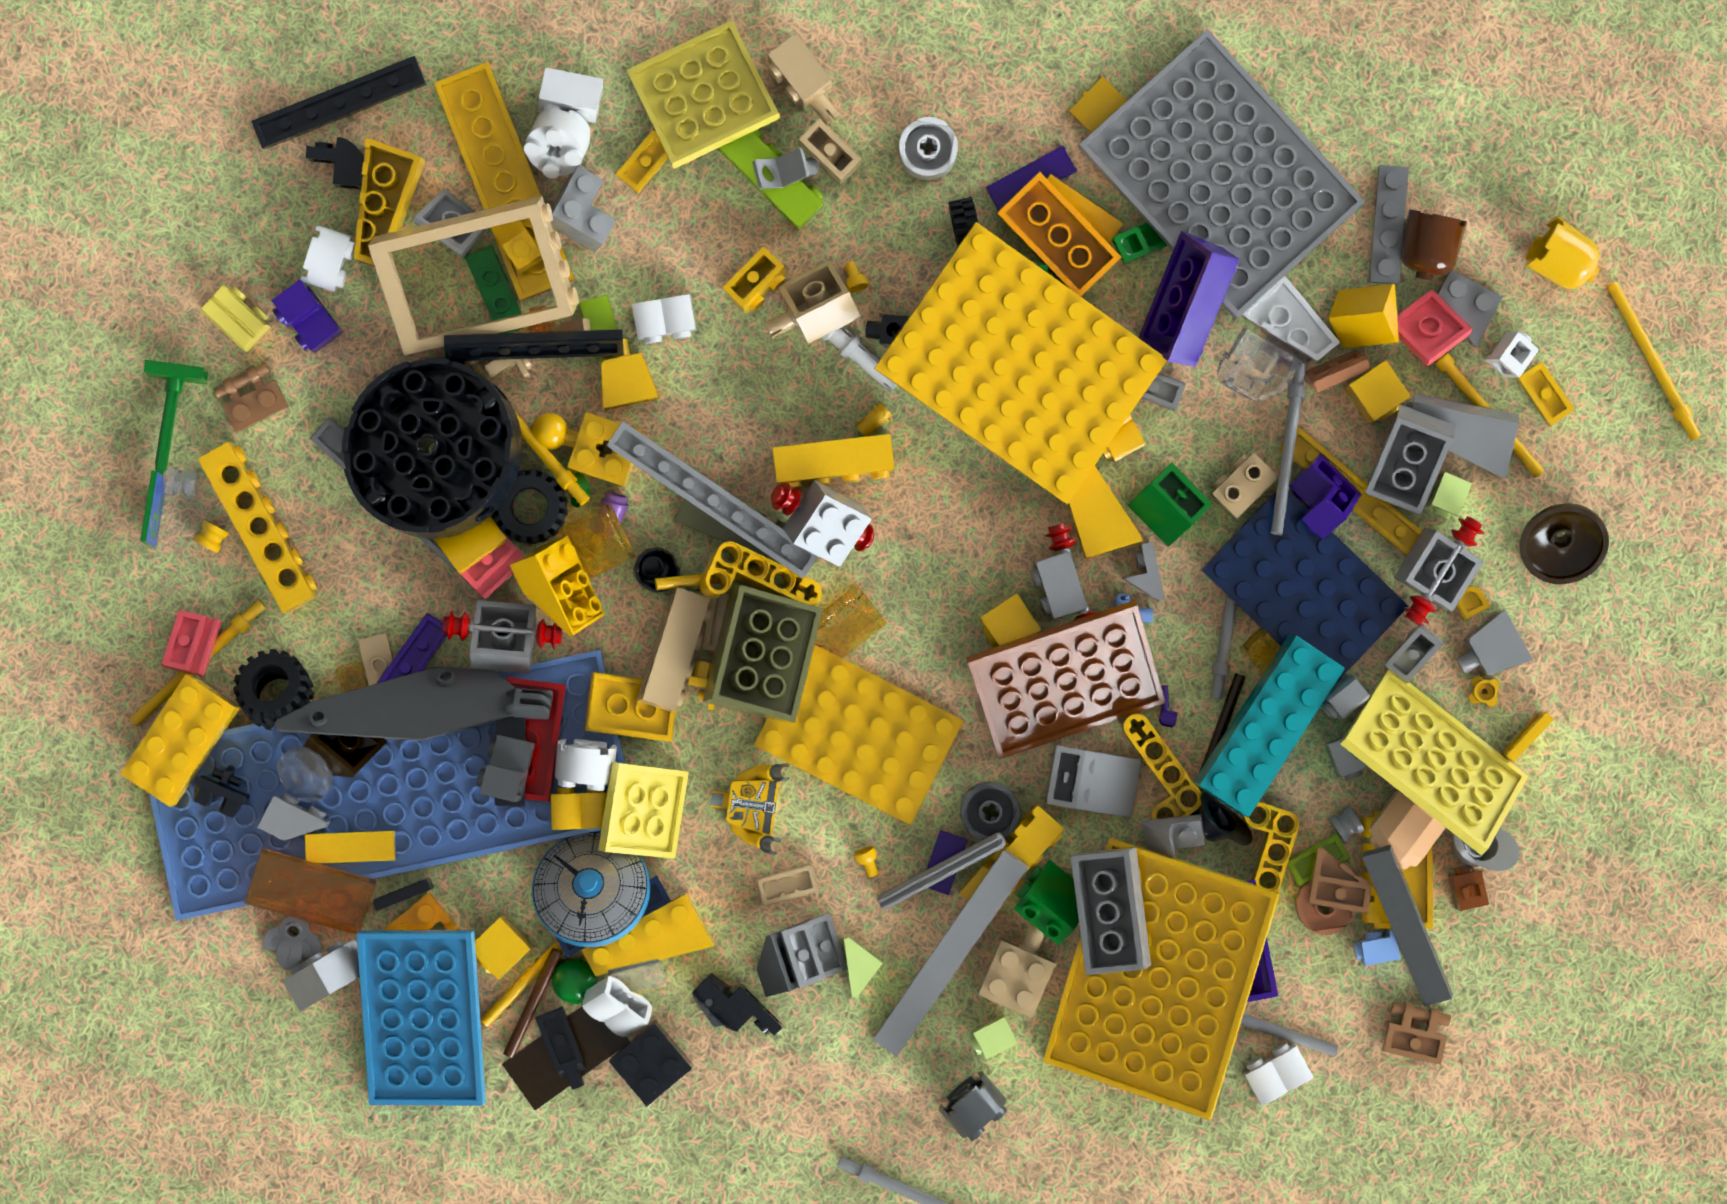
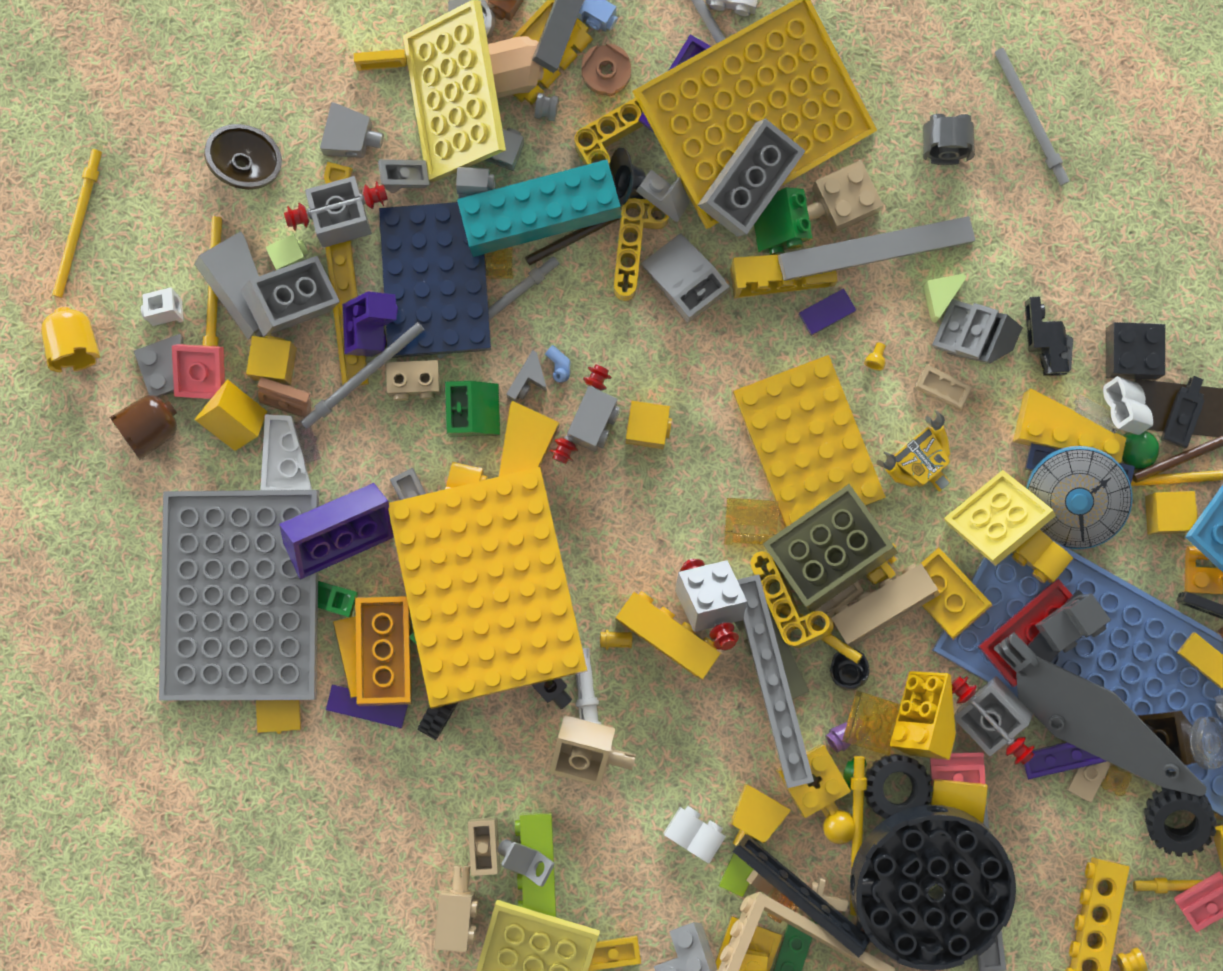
camera: 140 degrees left, 5 degrees down
white brick [554,739,617,791] -> none
yellow brick [722,246,787,315] -> none
yellow piece [845,261,870,293] -> none
light grey axle [877,832,1006,910] -> none
white brick [899,117,958,181] -> none
dark grey brick [960,781,1020,840] -> none
plate [966,600,1166,759] -> none
yellowish green brick [970,1014,1018,1060] -> none
dark purple hand [1159,685,1178,728] -> none
clear brick [1217,327,1302,402] -> none
lime tile [1287,833,1351,887] -> none
medium nougat wing [1308,847,1372,913] -> none
light grey plate [1369,165,1409,285] -> none
yellow plate [1468,676,1500,707] -> none
yellow plate [1516,361,1575,427] -> none

